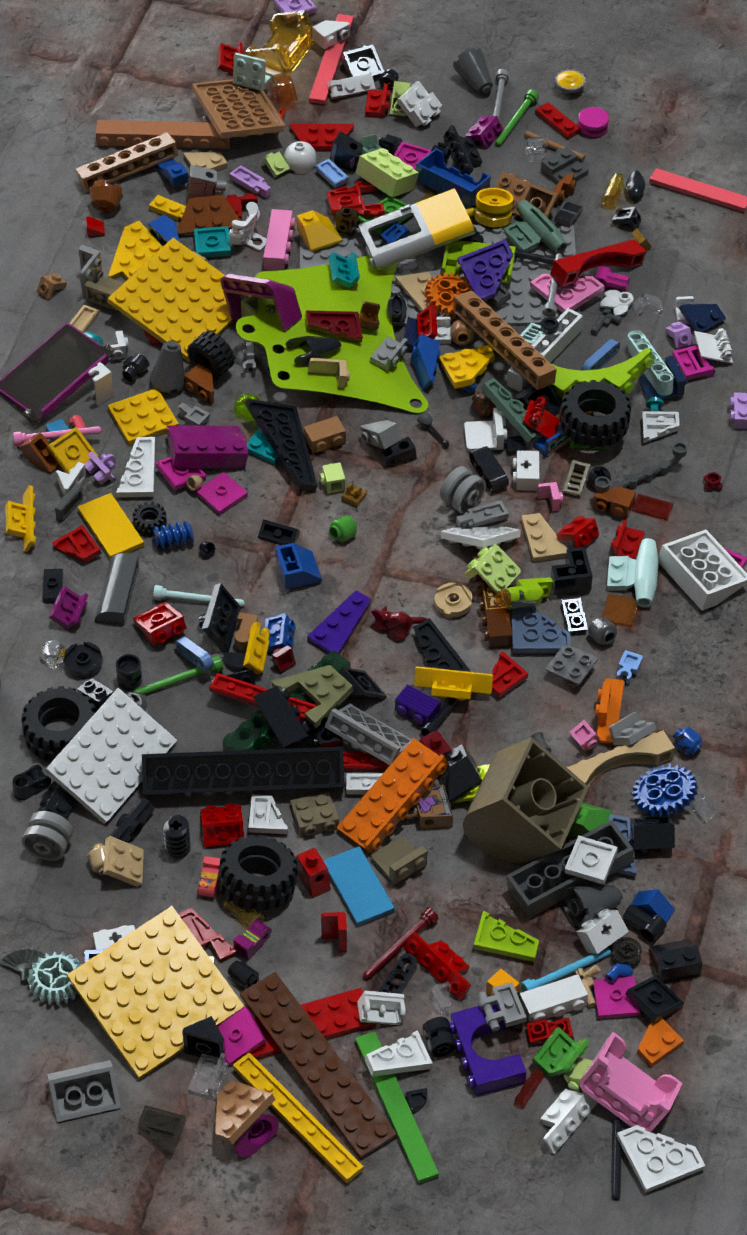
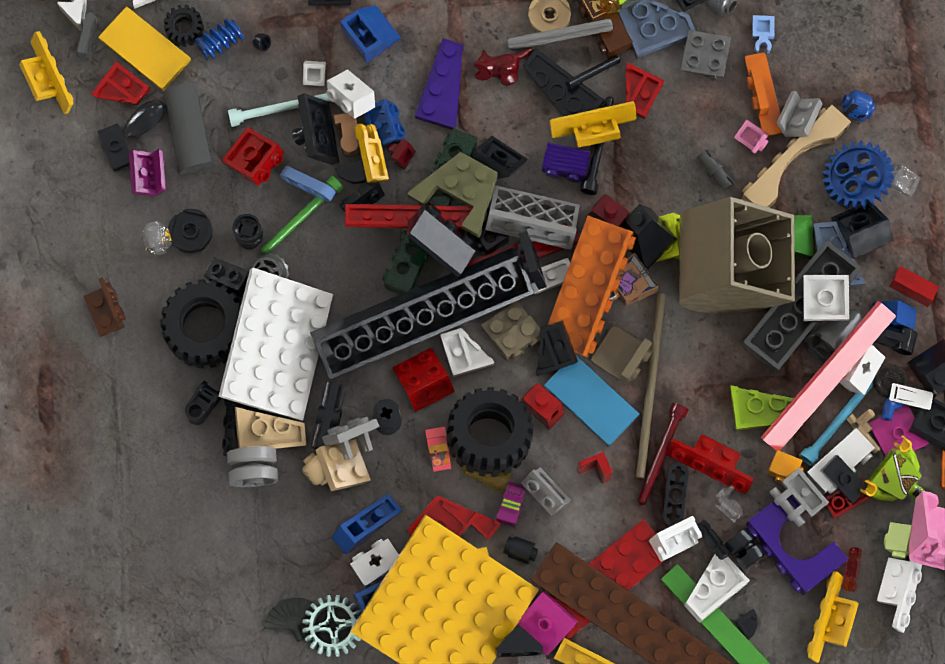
camera: 20 degrees left, 25 degrees up
bright green bracket [531,1027,590,1077] -> none
none -> black arm [124,100,165,137]
none -> tan wing [235,407,306,449]
none -> white slope [303,61,326,86]
none -> light grey plate [322,416,379,460]
none -> white brick [327,70,375,119]
none -> blue slope [331,494,402,555]
none -> light grey axle [508,19,613,50]
none -> black plate [517,231,547,290]
none -> light grey bracket [521,467,571,516]
none -> black wing [536,320,578,376]
none -> black bar [565,55,620,89]
none -> dark tan piece [636,294,666,479]
none -> black axle [697,520,730,560]
none -> tile [761,301,896,451]
none -> yellow bracket [807,571,859,663]
none -> black plate [820,455,867,503]
none -> lime torso [860,435,925,502]
none -> red panel [889,266,939,307]
none -> white sticker [889,383,933,410]

